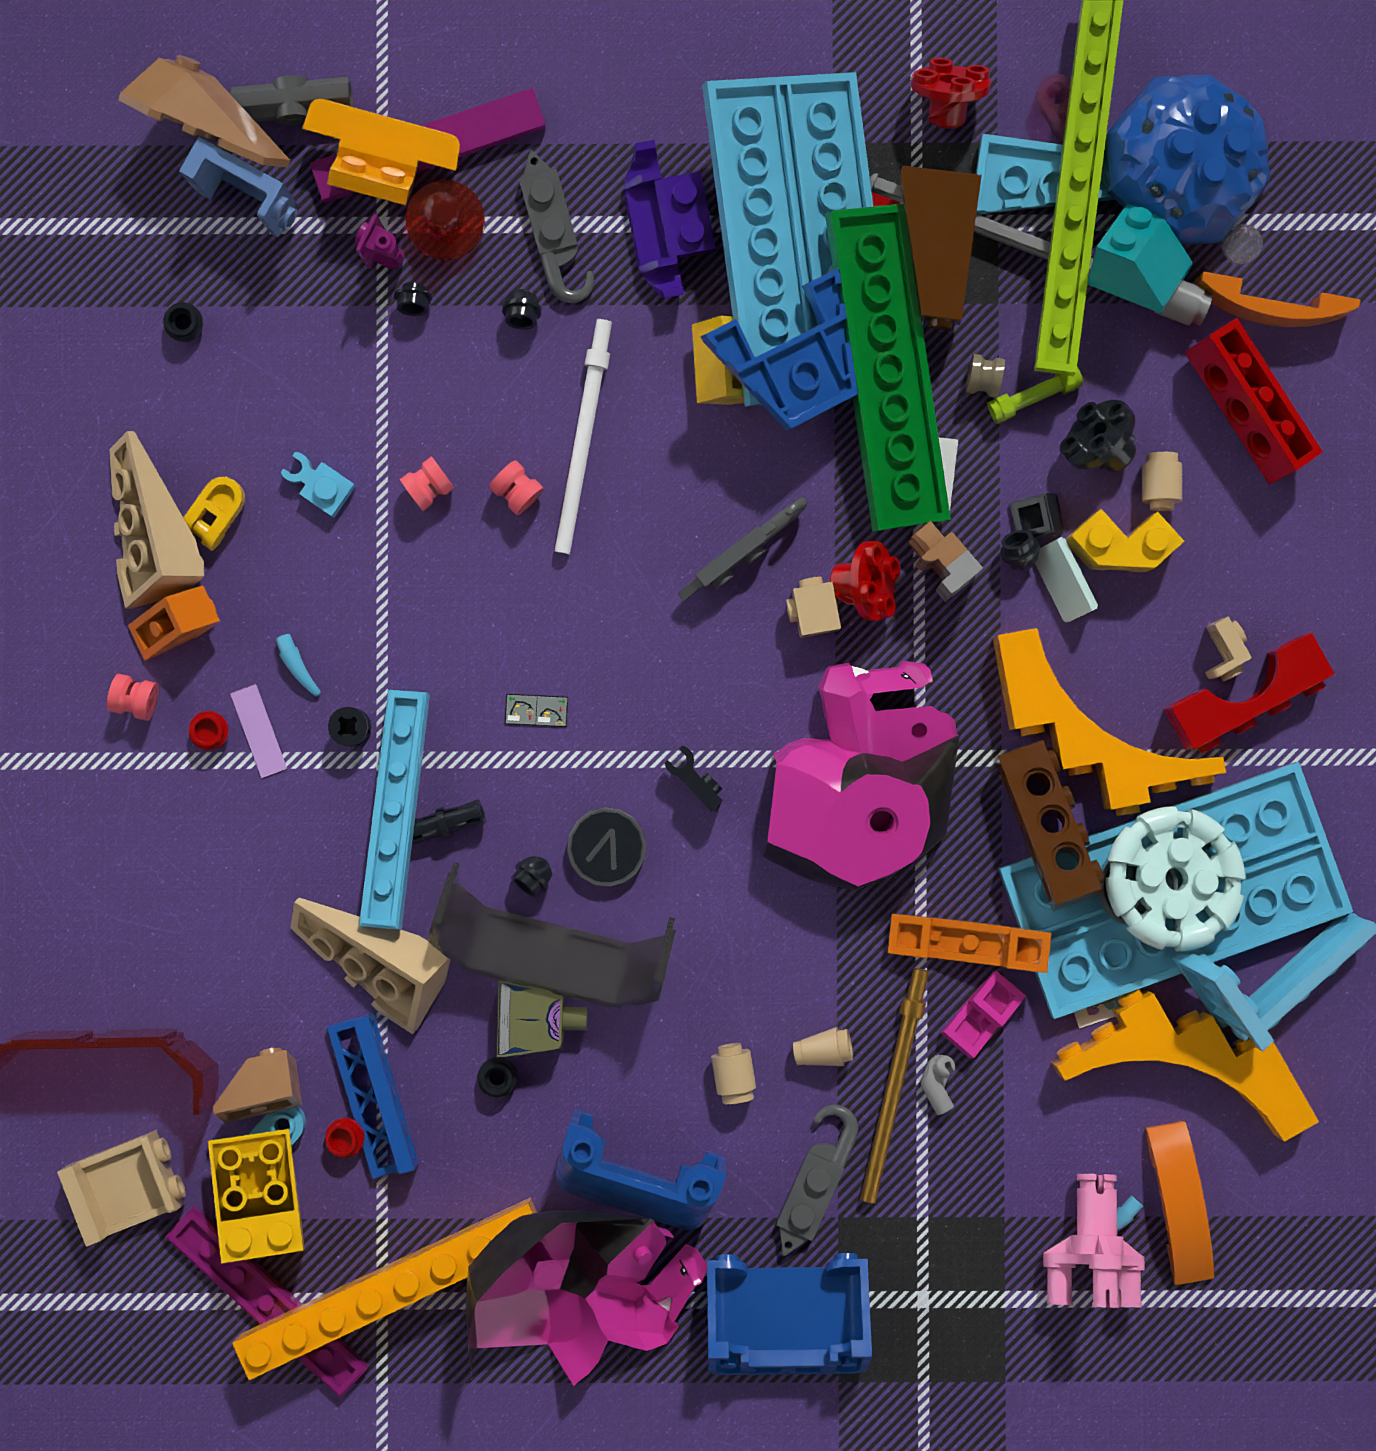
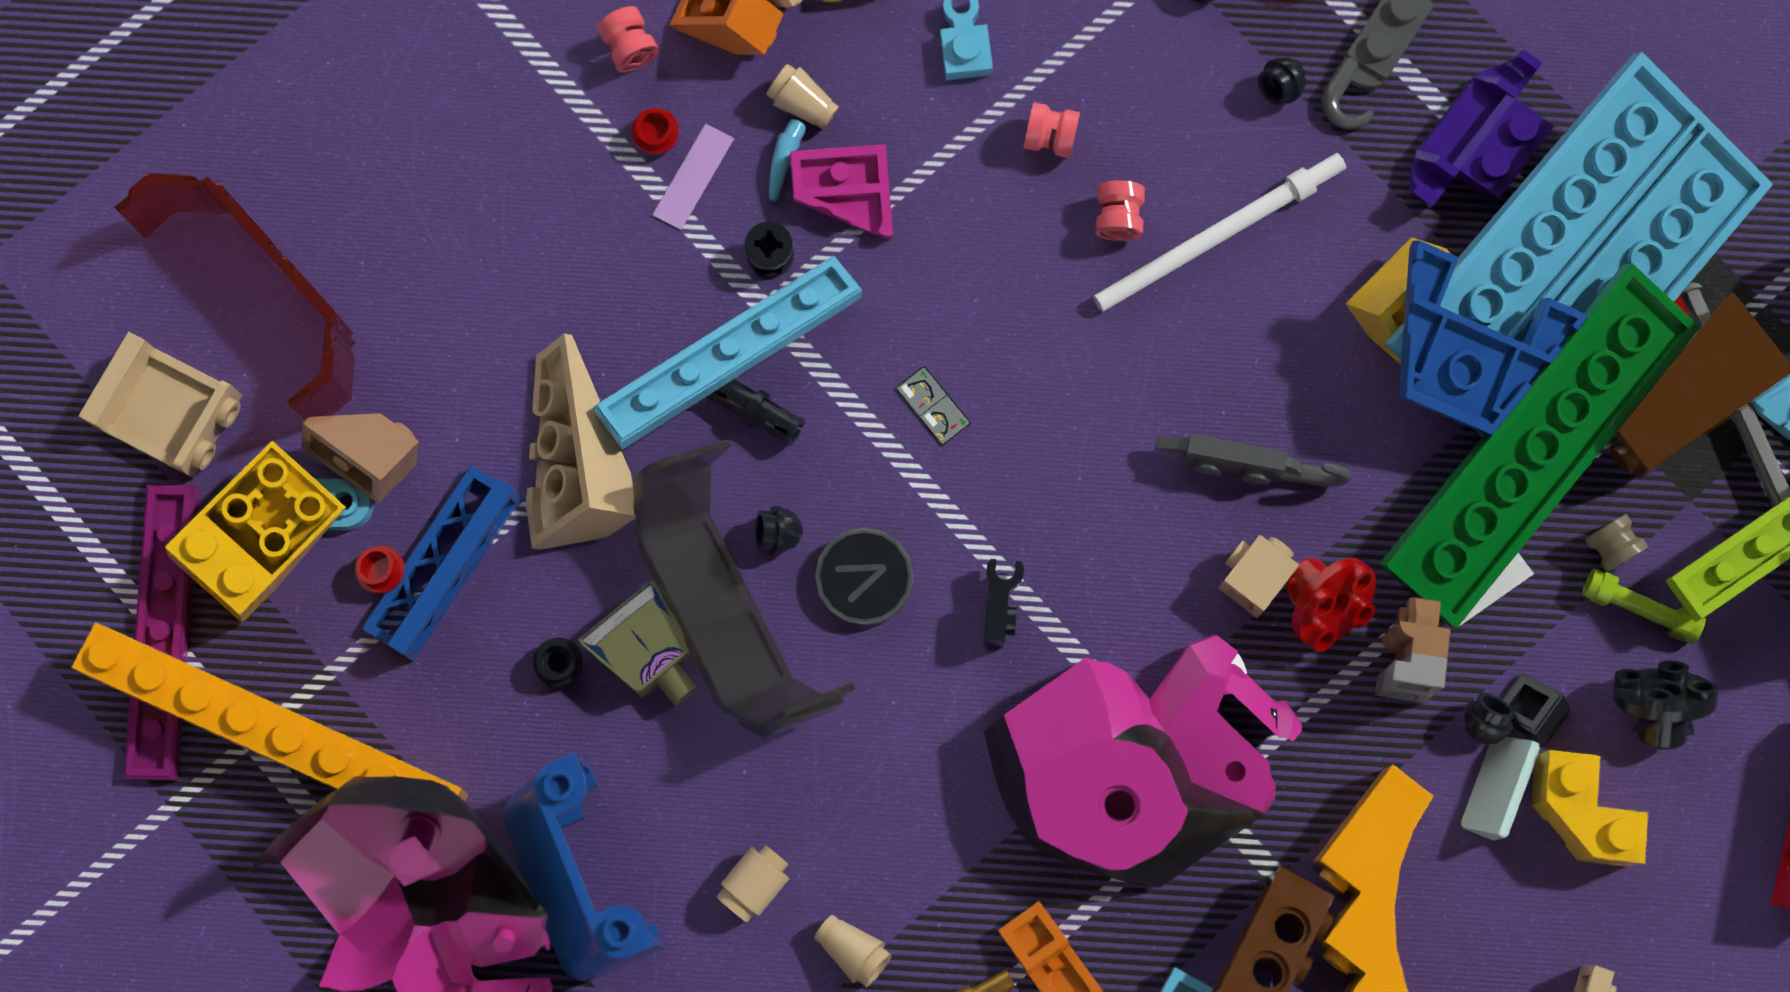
camera: 45 degrees right, 10 degrees down
tan brick [1142,452,1182,511] -> none
none -> tan cone [766,64,839,130]
none -> dark pink wing [790,144,893,239]

